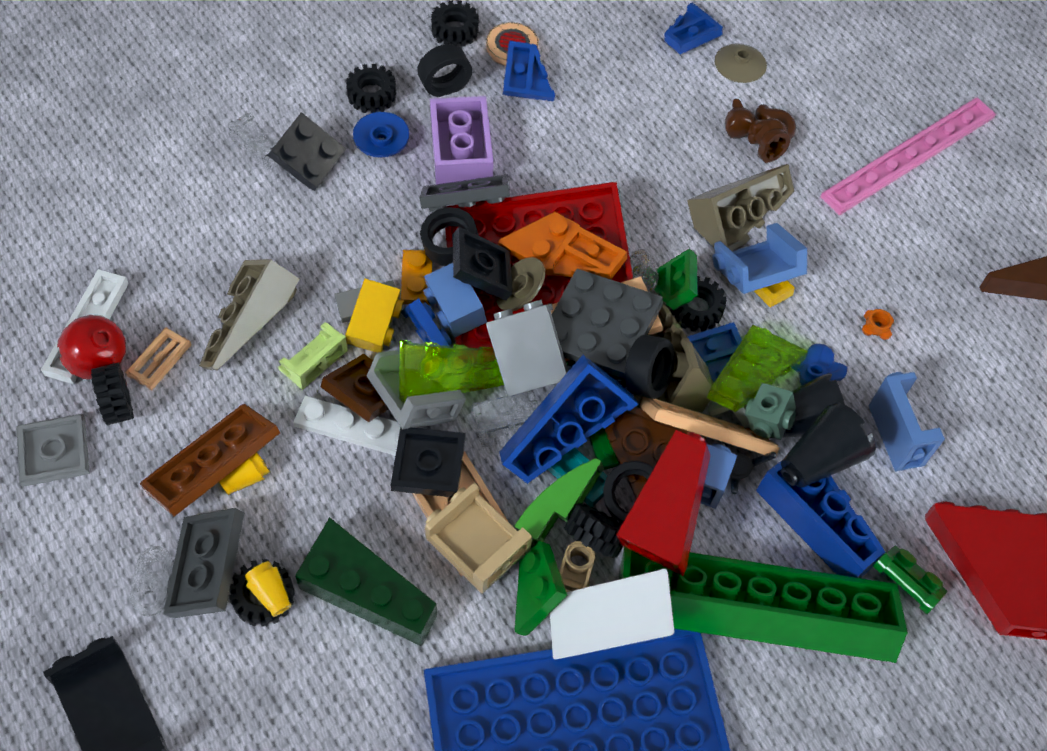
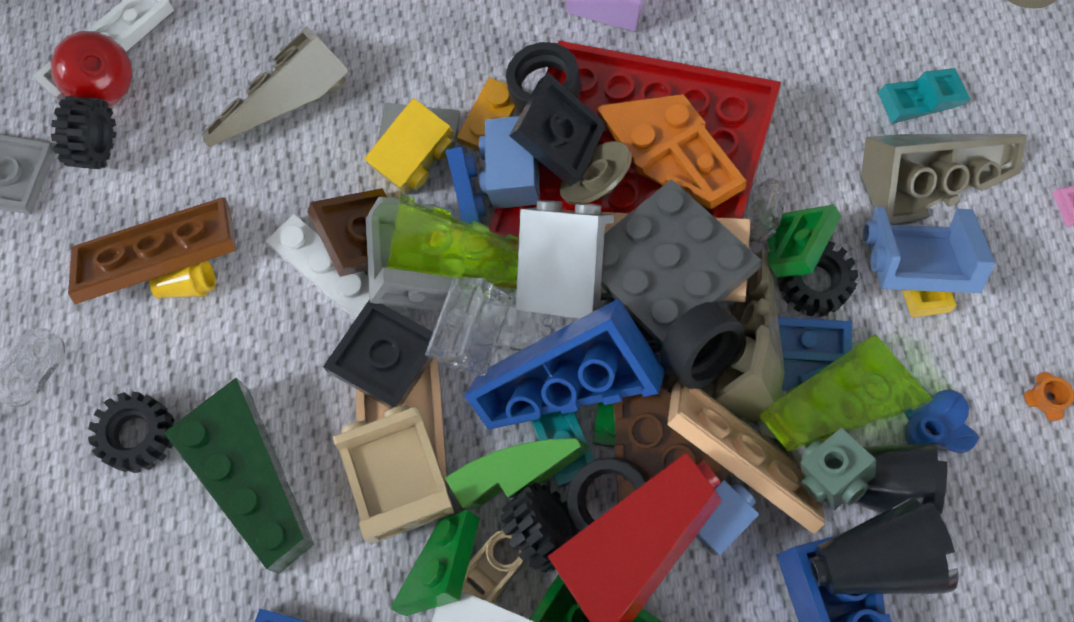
camera: 30 degrees right, 10 degrees up
light nougat tile [125,327,191,391] -> none
dark grey plate [163,508,244,618] -> none
yellow cone [245,561,292,617] -> none
yellowish green hinge [278,322,348,390] -> none
dark grey plate [419,174,510,212] -> none
black plant [719,442,777,495] -> none
reddish brown animal [725,98,796,163] -> none
medium blue panel [869,372,945,472] -> none
none -> clear hinge [425,277,513,376]
none -> teal slope [878,68,970,124]

